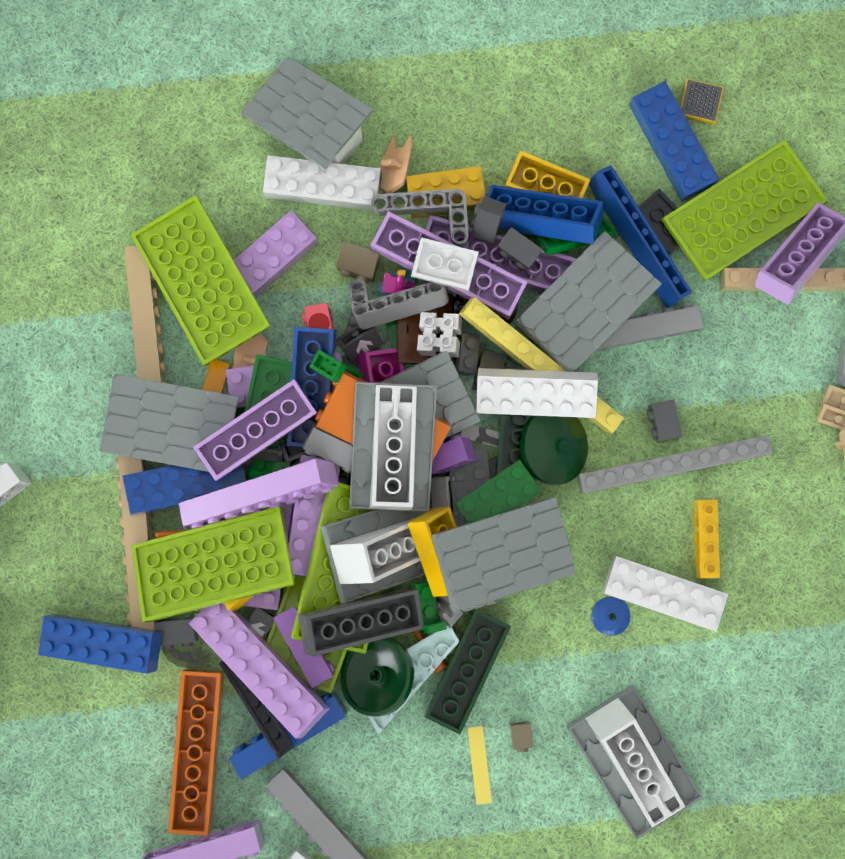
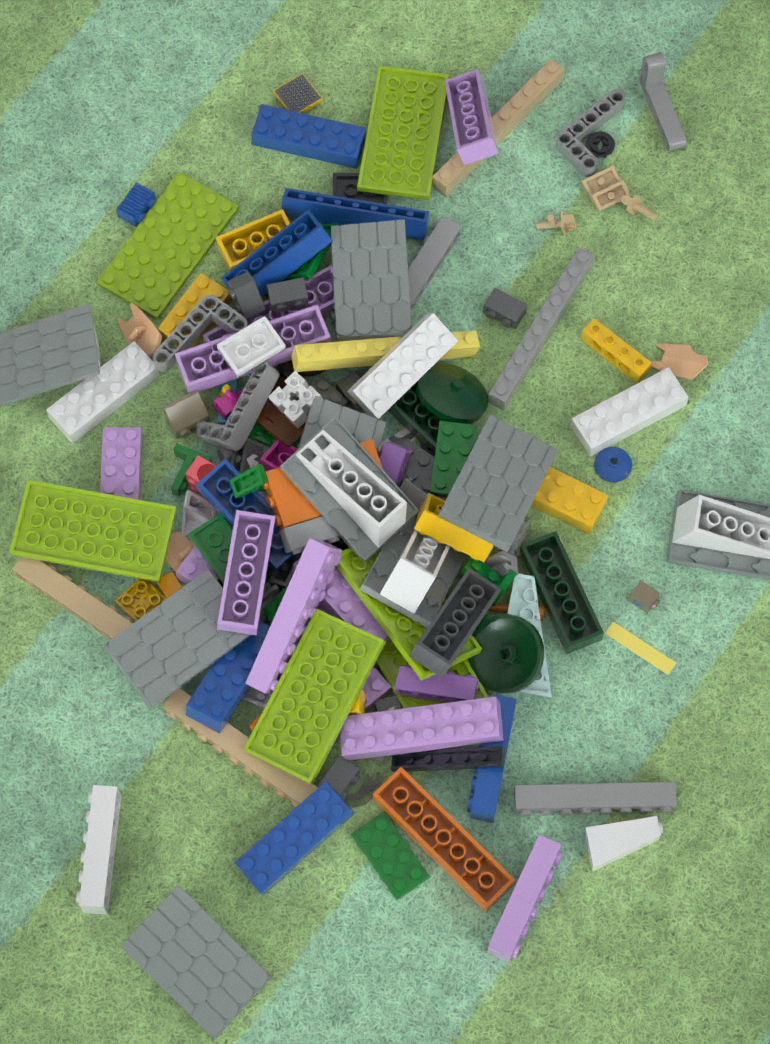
camera: 45 degrees left, 15 degrees down
none -> lime plate [96,172,239,320]
none -> yellow tile [114,579,167,622]
none -> blue brick [116,182,156,227]
none -> green bracket [171,443,212,497]
none -> white slope [181,490,217,537]
none -> green plate [351,812,430,901]
none -> yellow brick [531,467,609,534]
none -> tan arm [536,211,577,235]
none -> light nougat shield [650,343,708,380]

